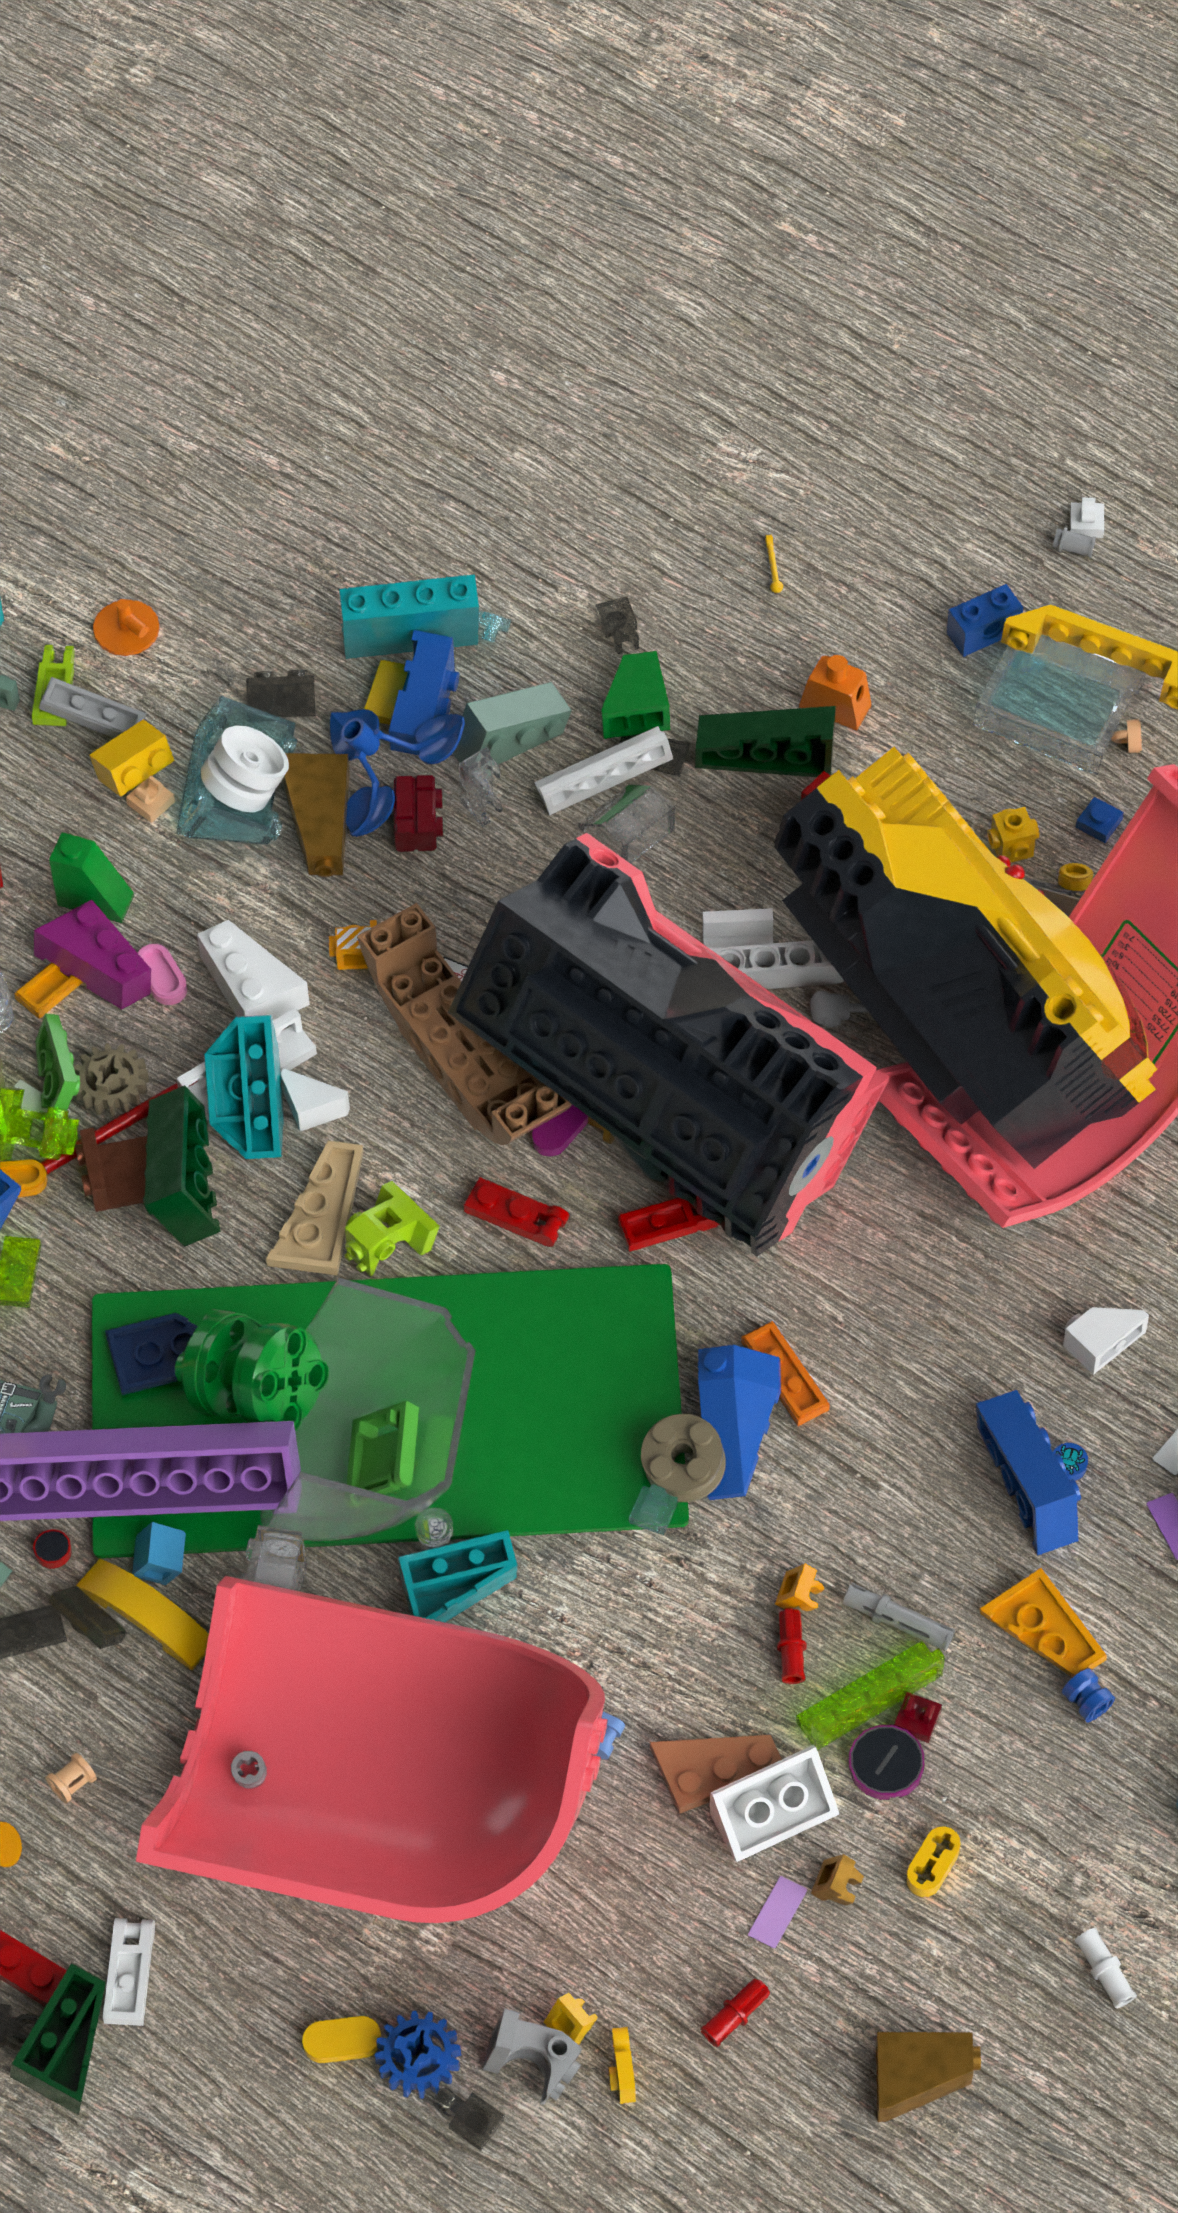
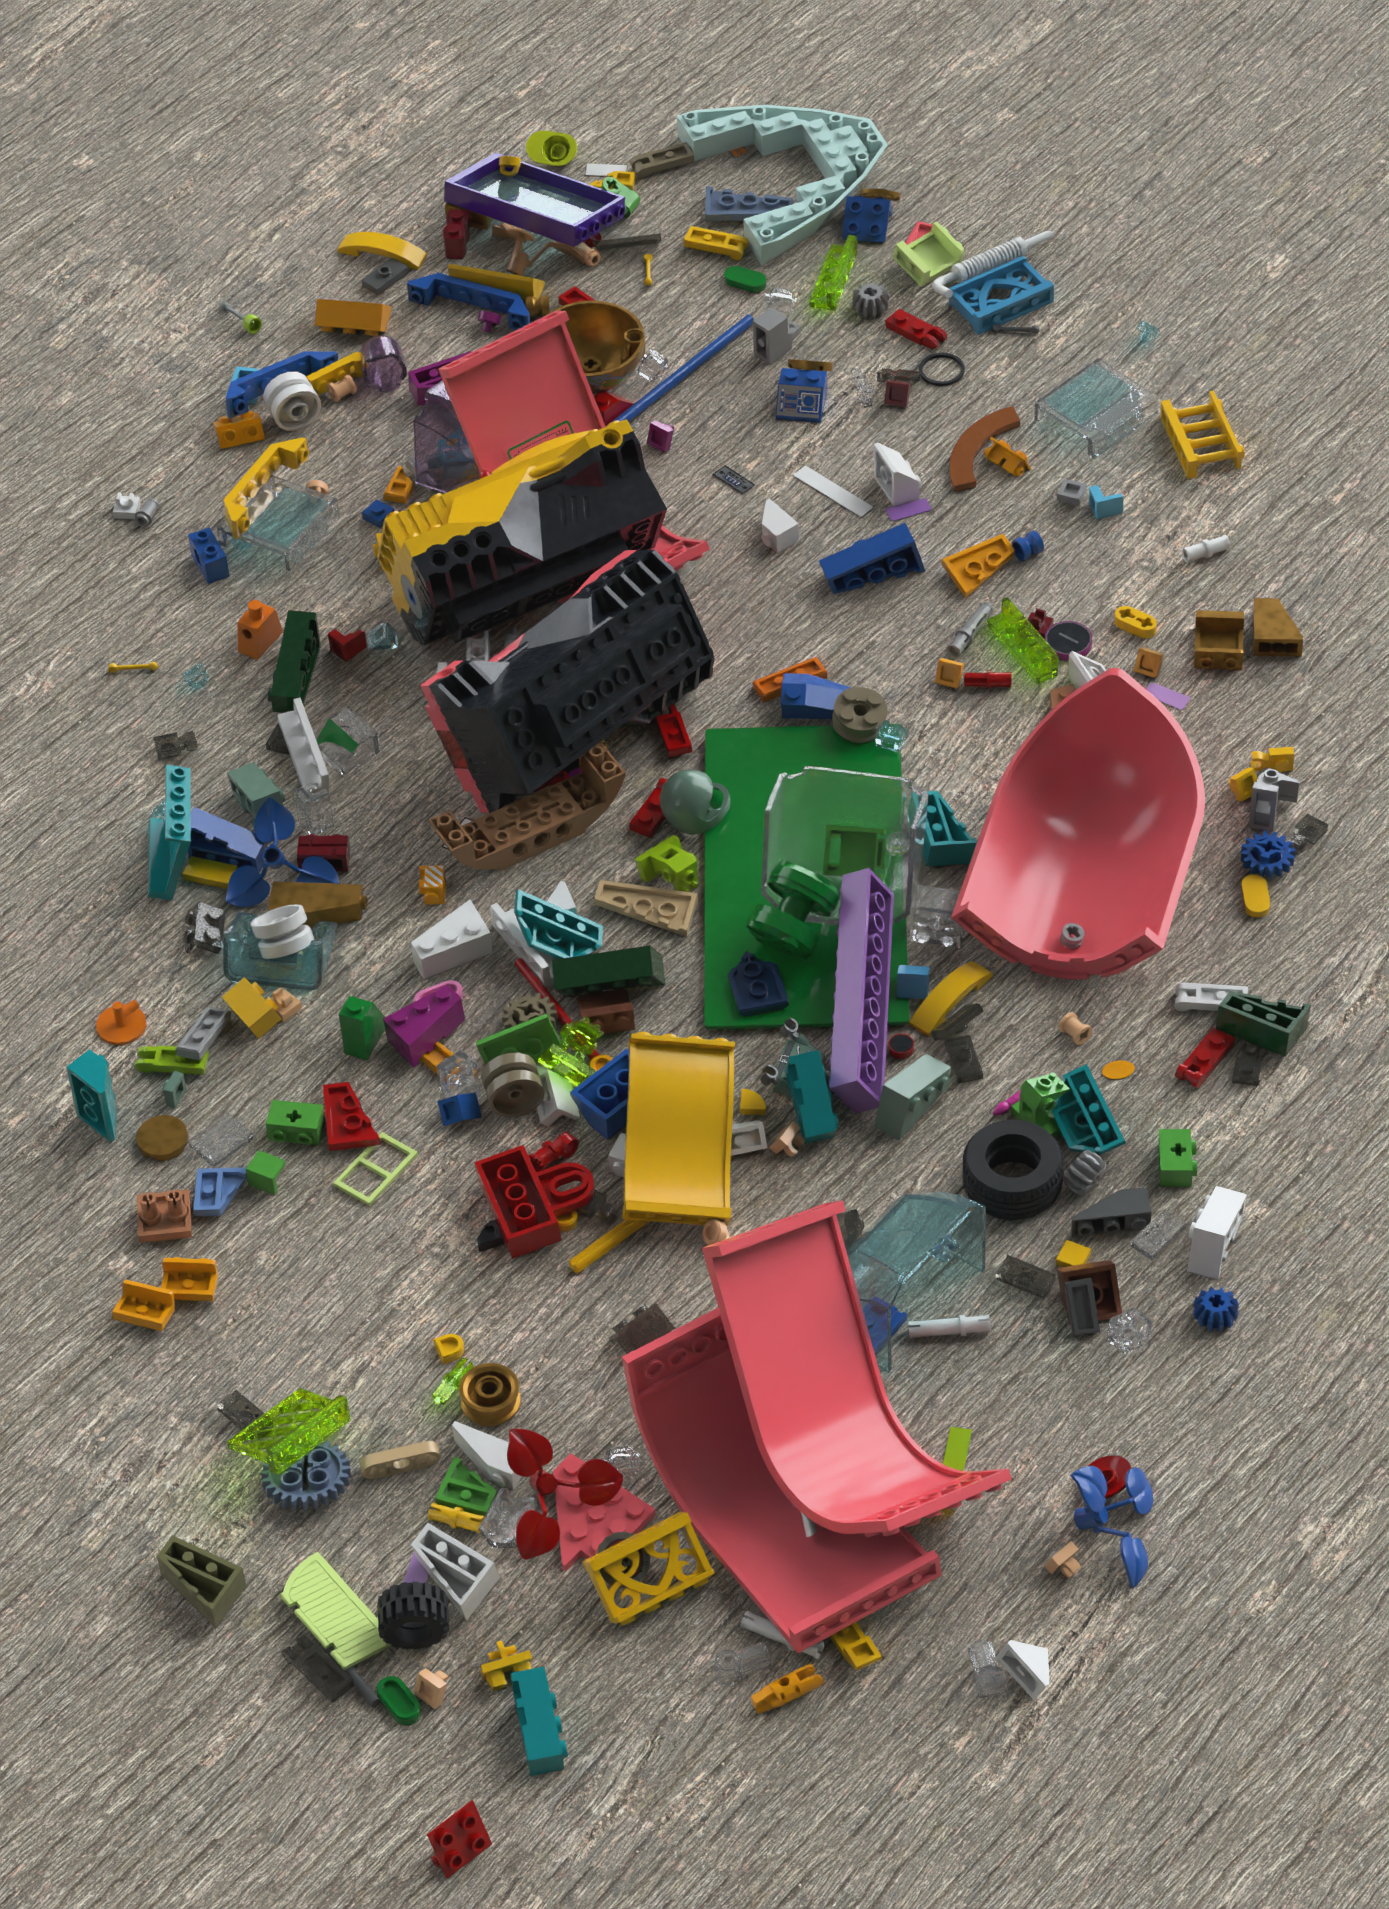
camera: 85 degrees left, 10 degrees down
green slope [601,651,671,739] -> none
red axle [700,1979,770,2047] -> none
none -> clear light blue tile [182,663,208,689]
none -> sand green piece [659,769,730,835]
none -> pearl gold panel [1194,610,1244,670]

